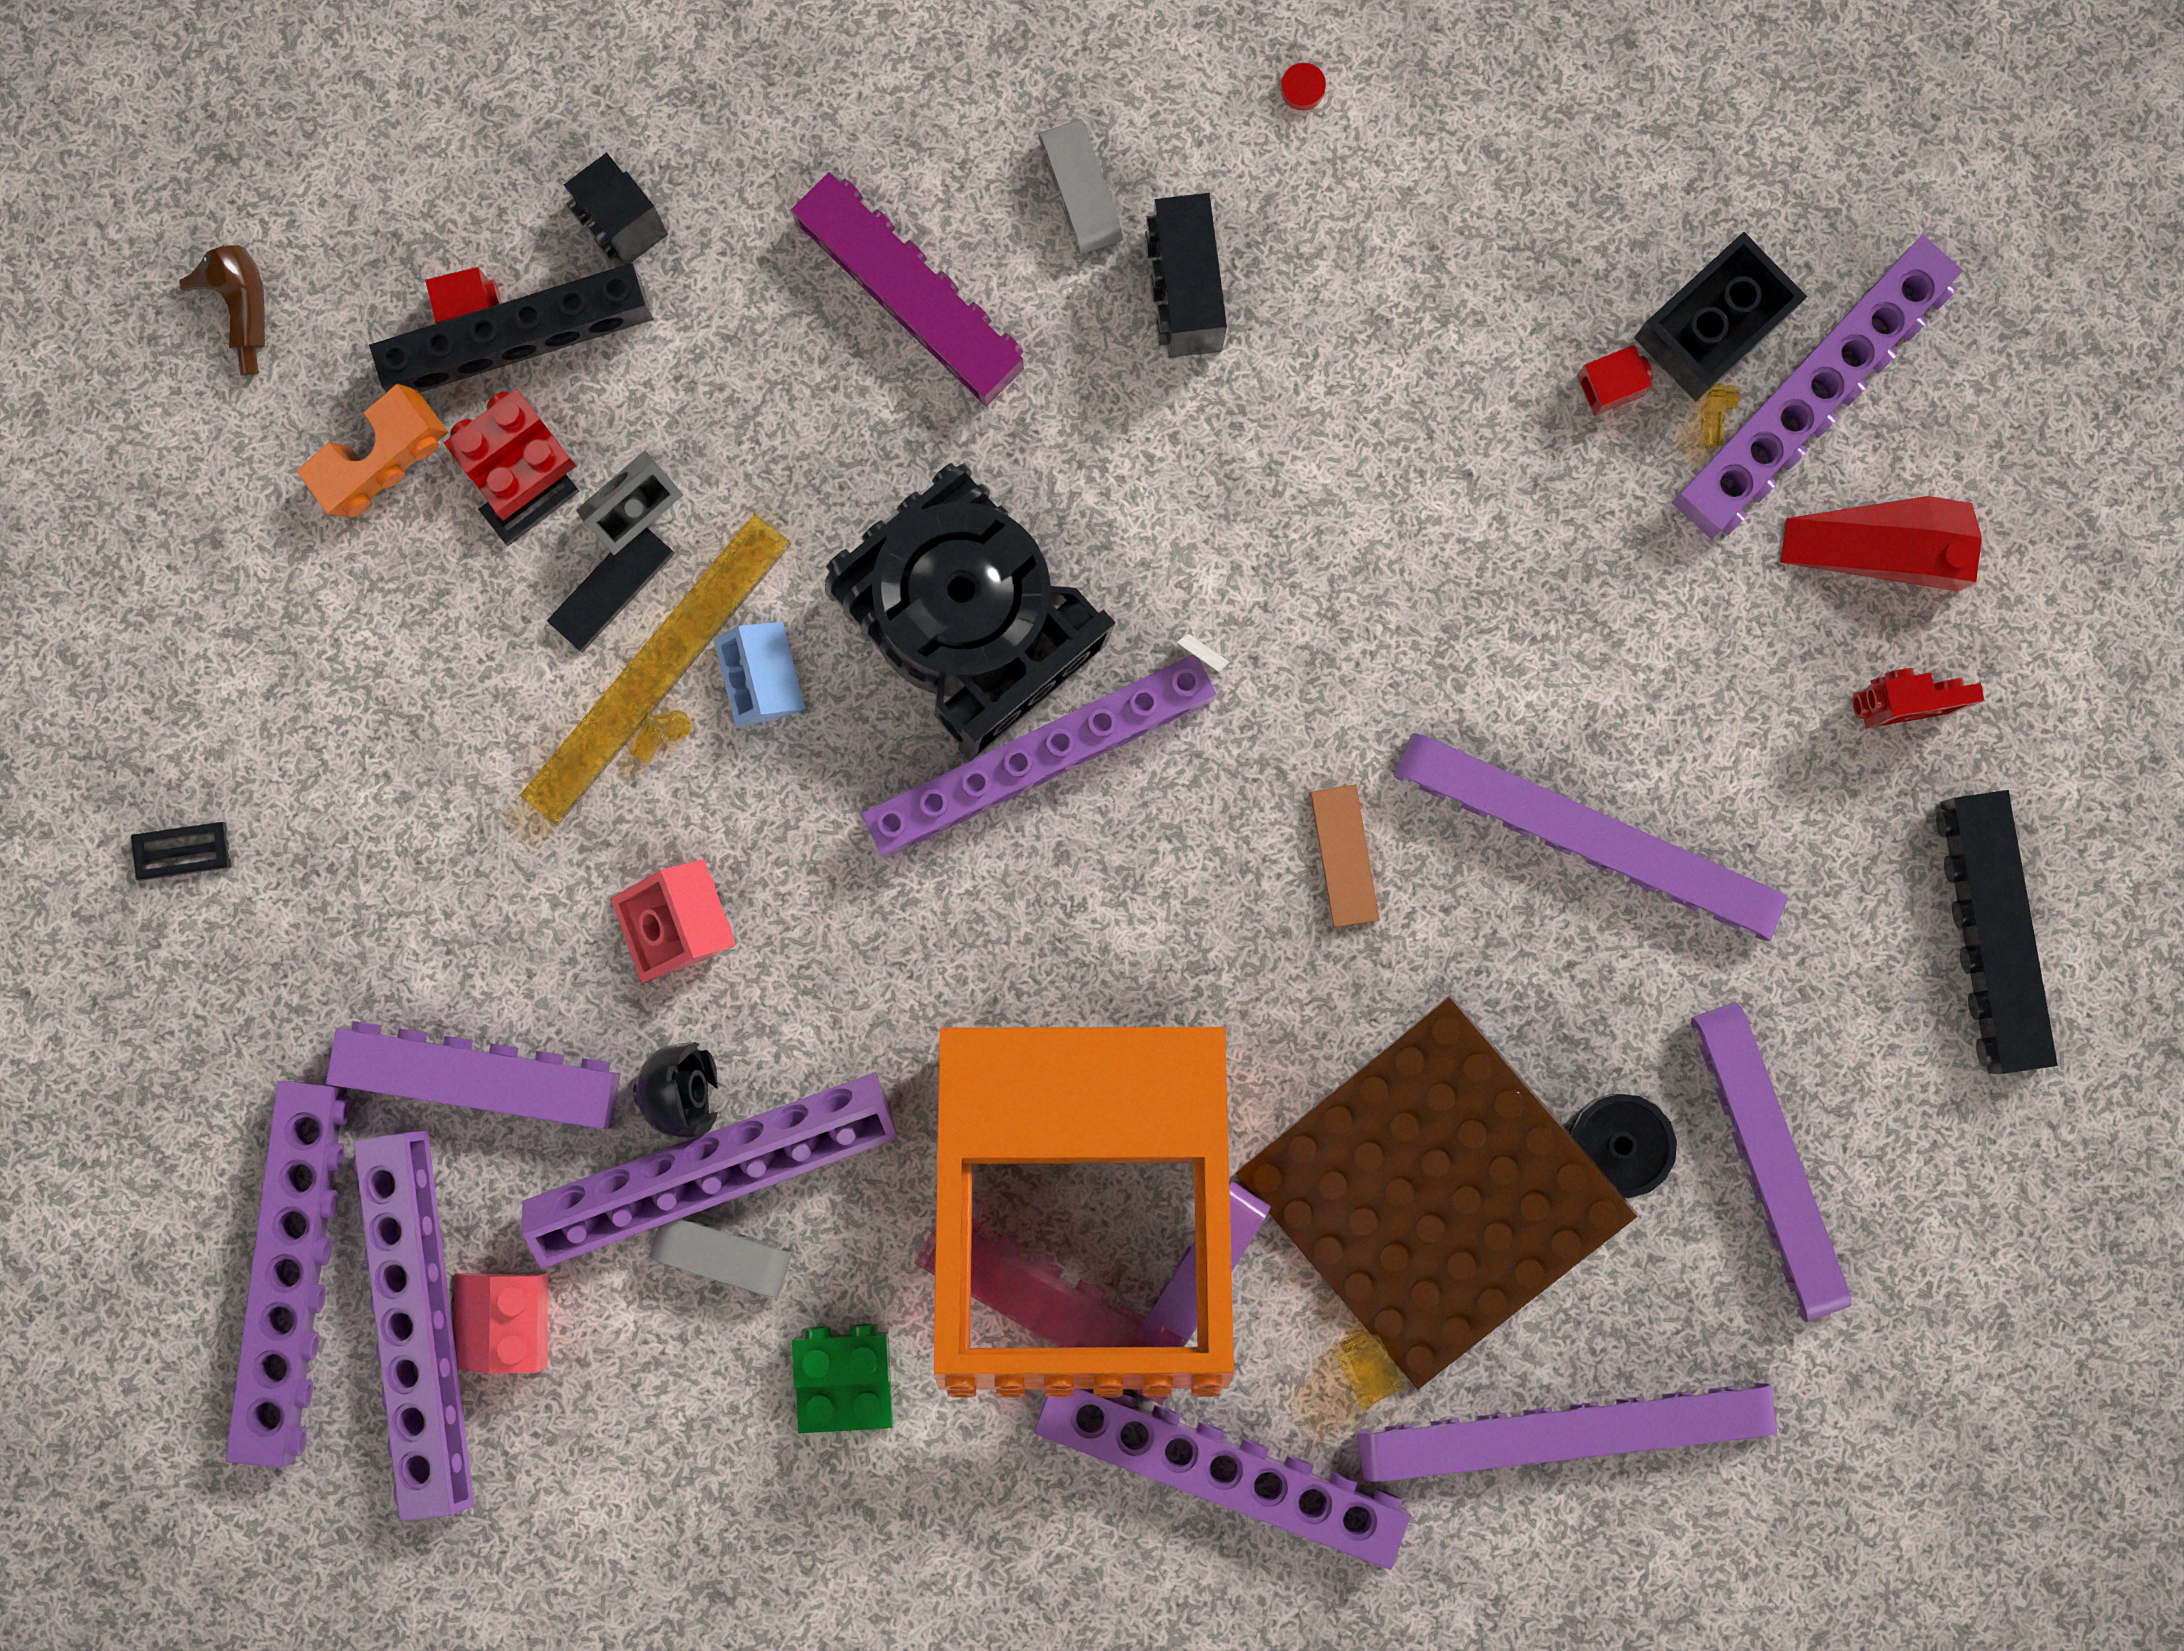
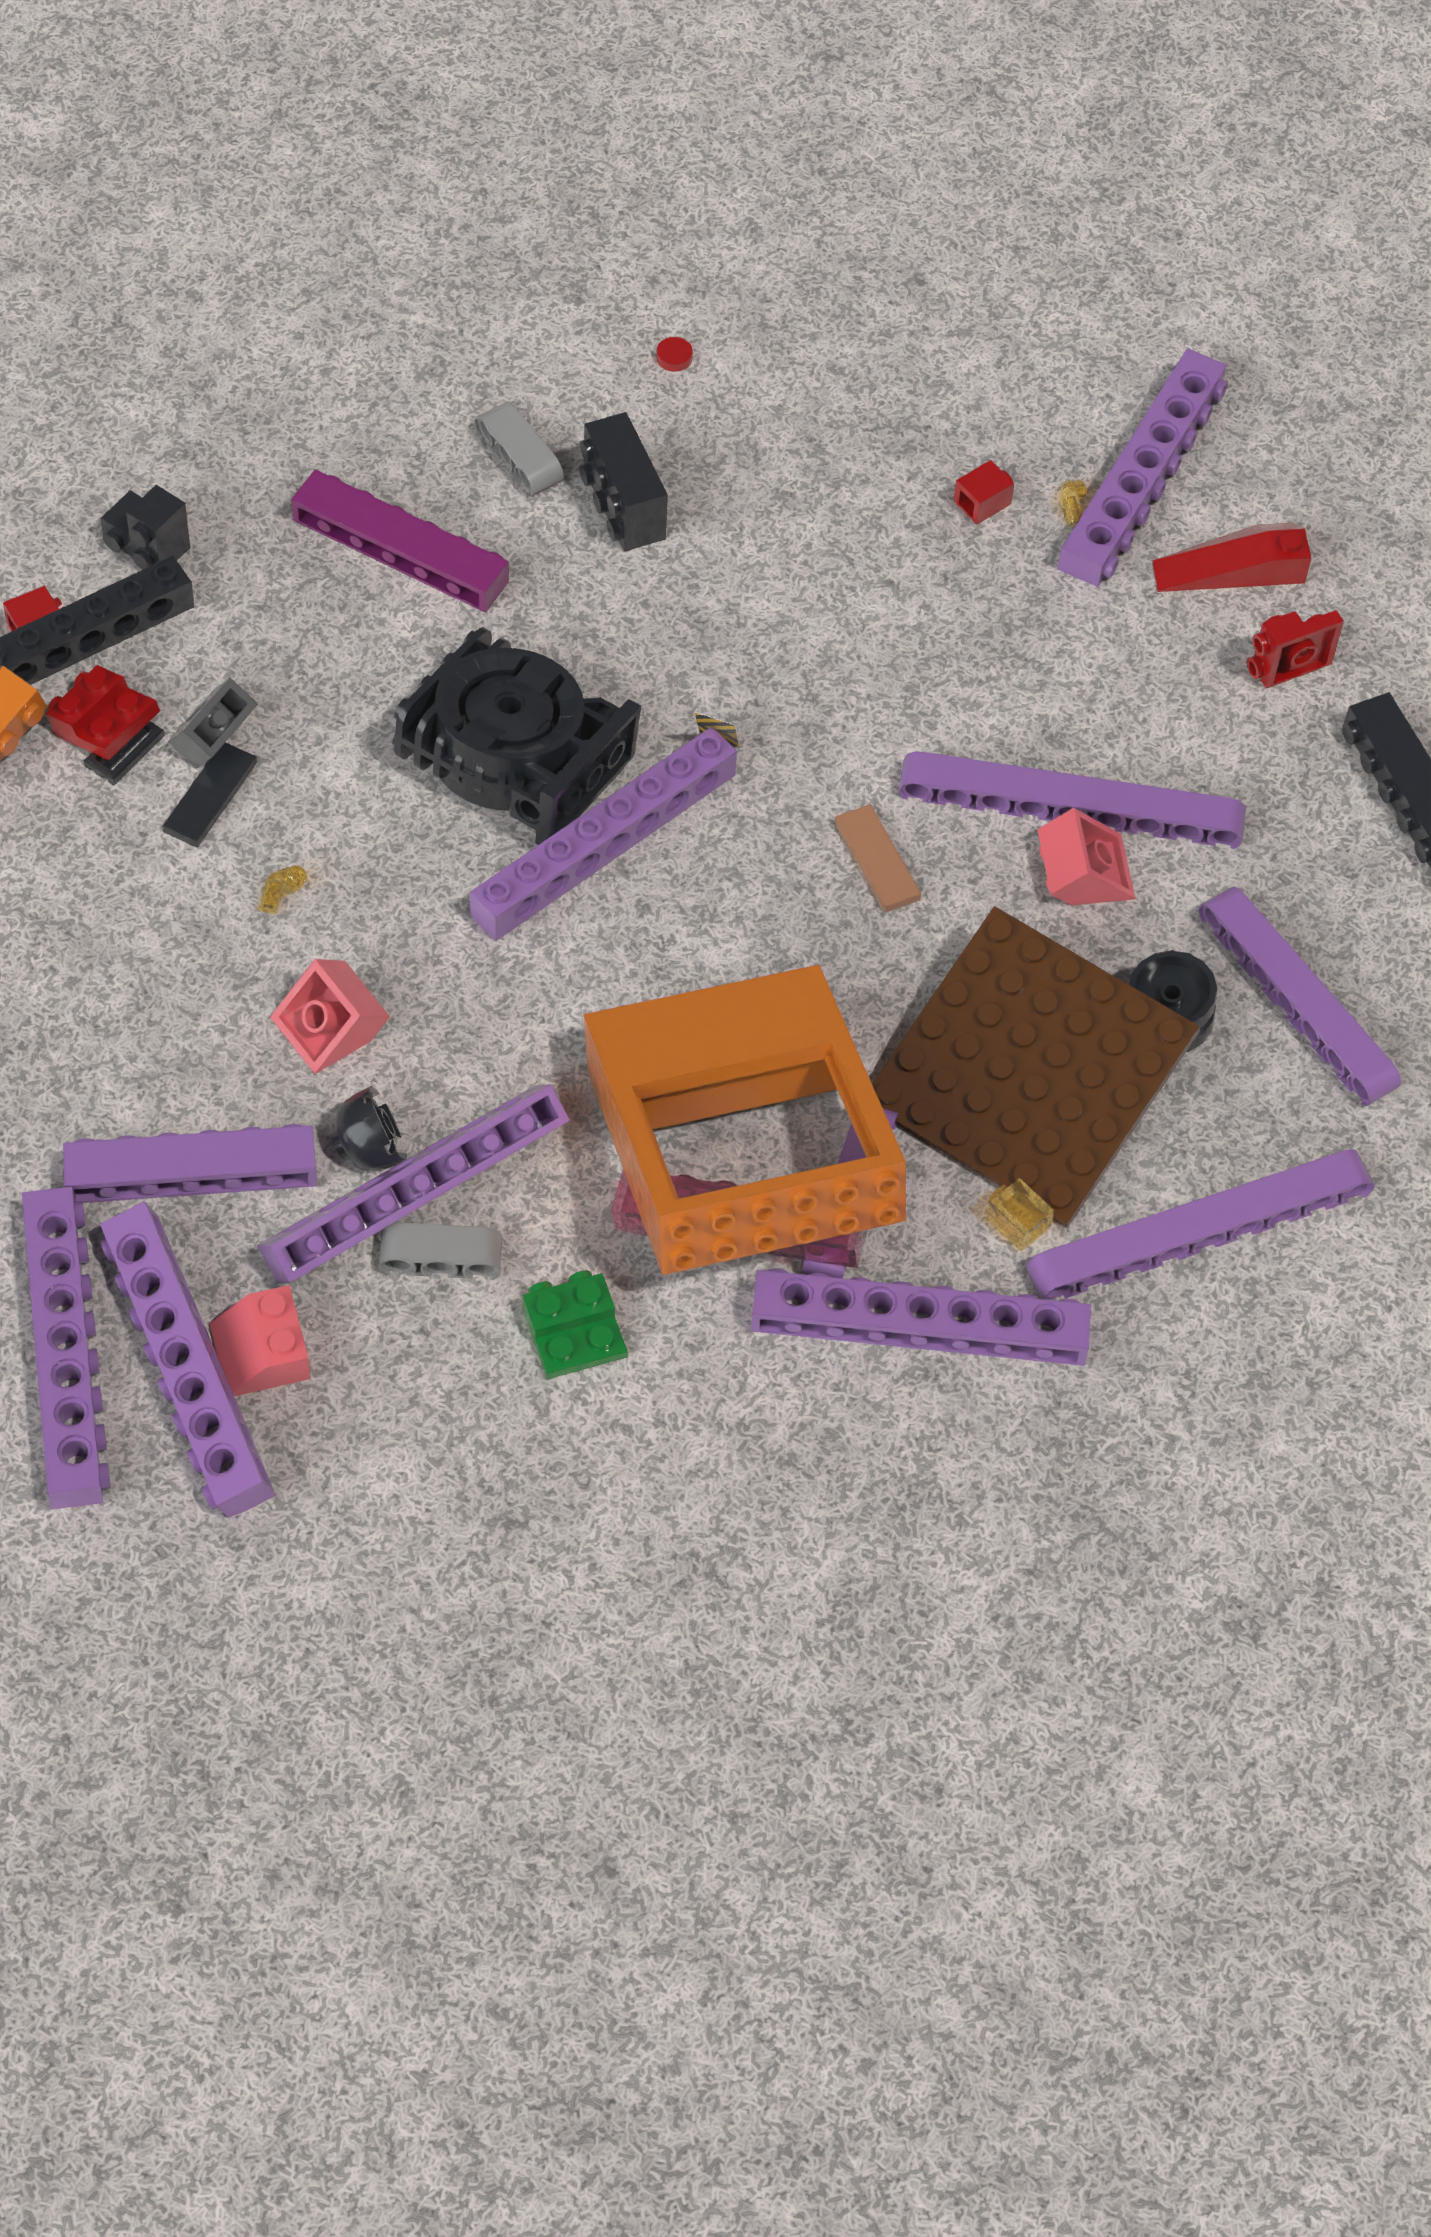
camera: 15 degrees left, 25 degrees down
clear yellow plate [519,513,791,826] -> none
light blue brick [713,622,805,727] -> none
black brick [1634,232,1808,402] -> none
none -> coral slope [1037,808,1136,905]

